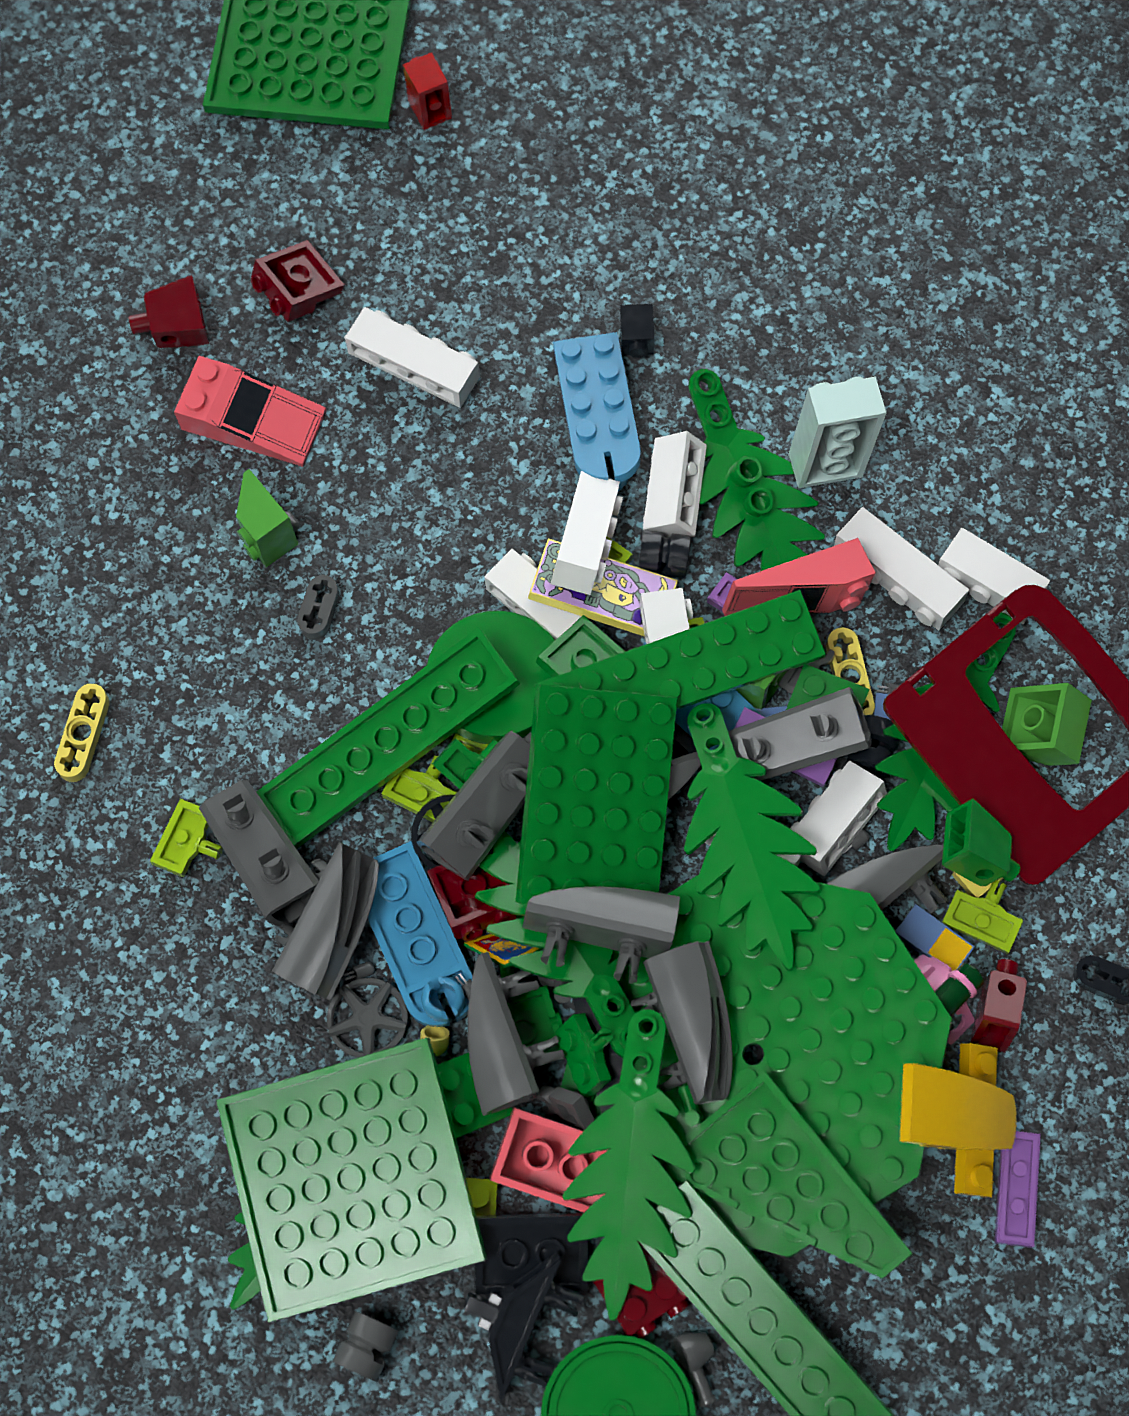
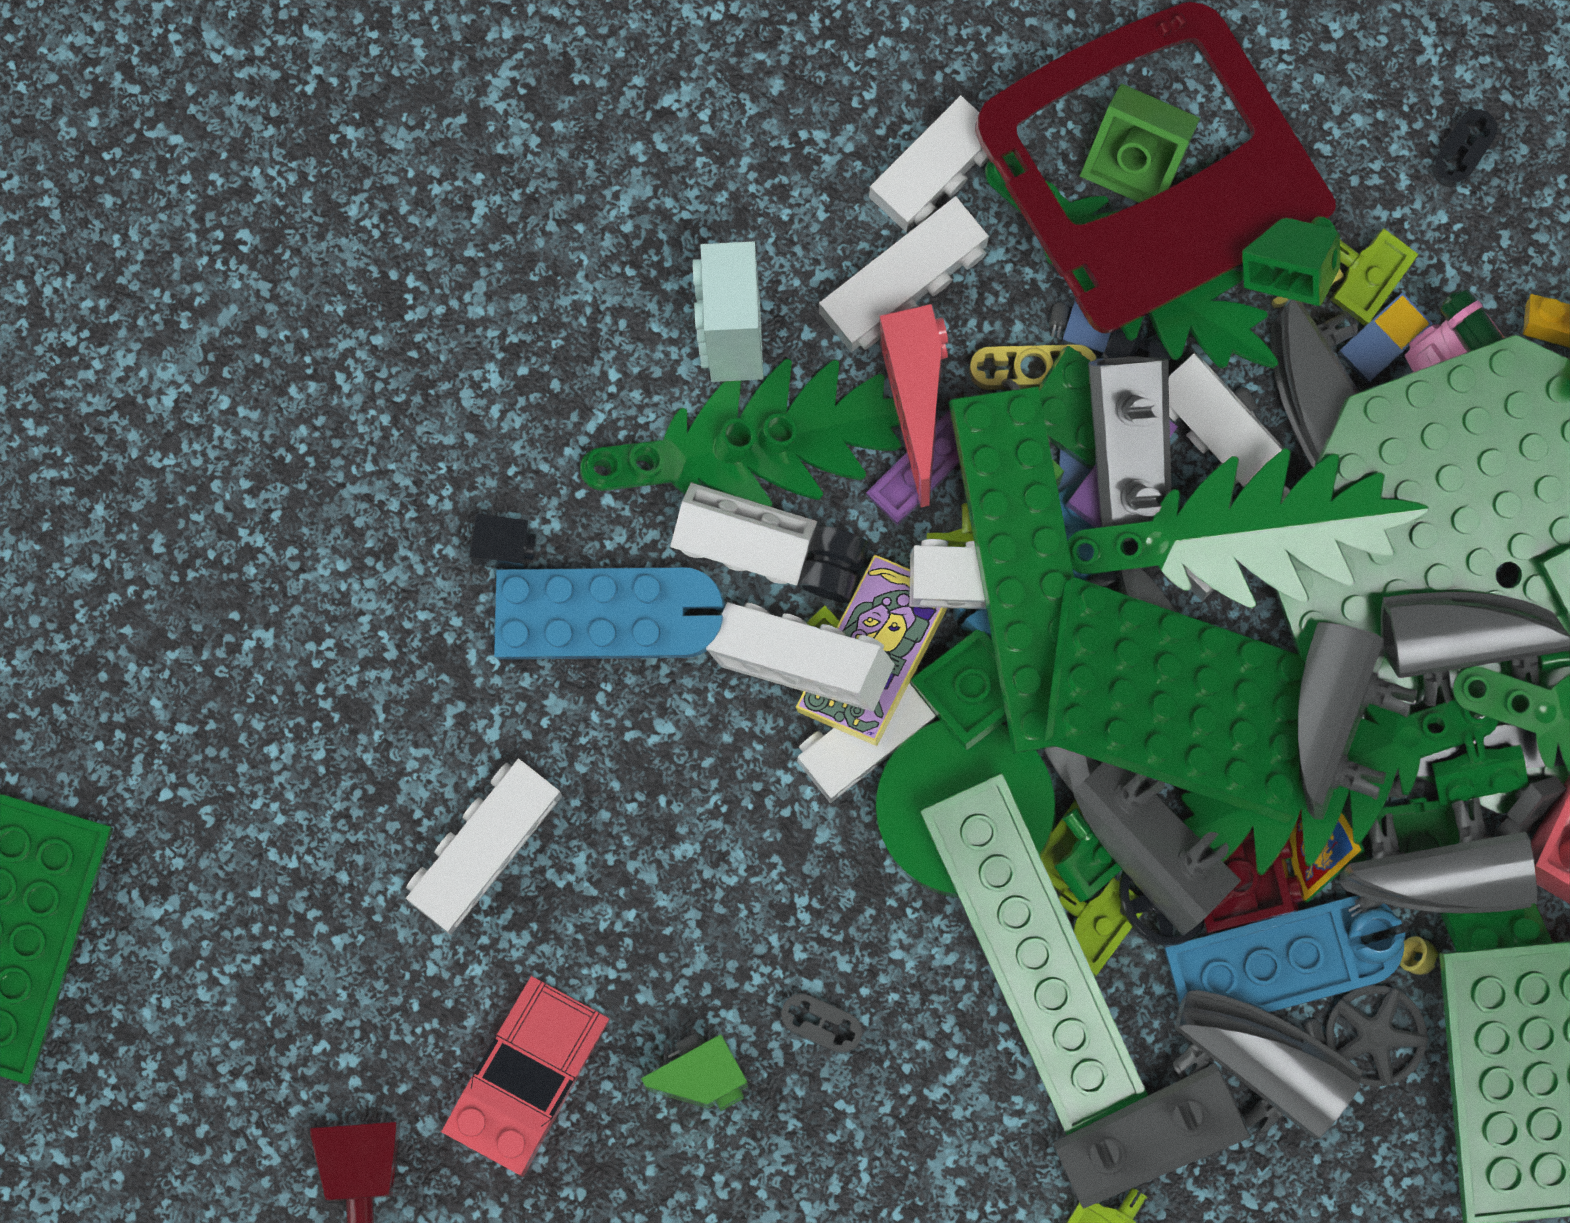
camera: 85 degrees left, 10 degrees up
dark red plate [251,240,345,322] -> none
red brick [403,53,452,130] -> none
dark red torso [970,959,1027,1053] -> none

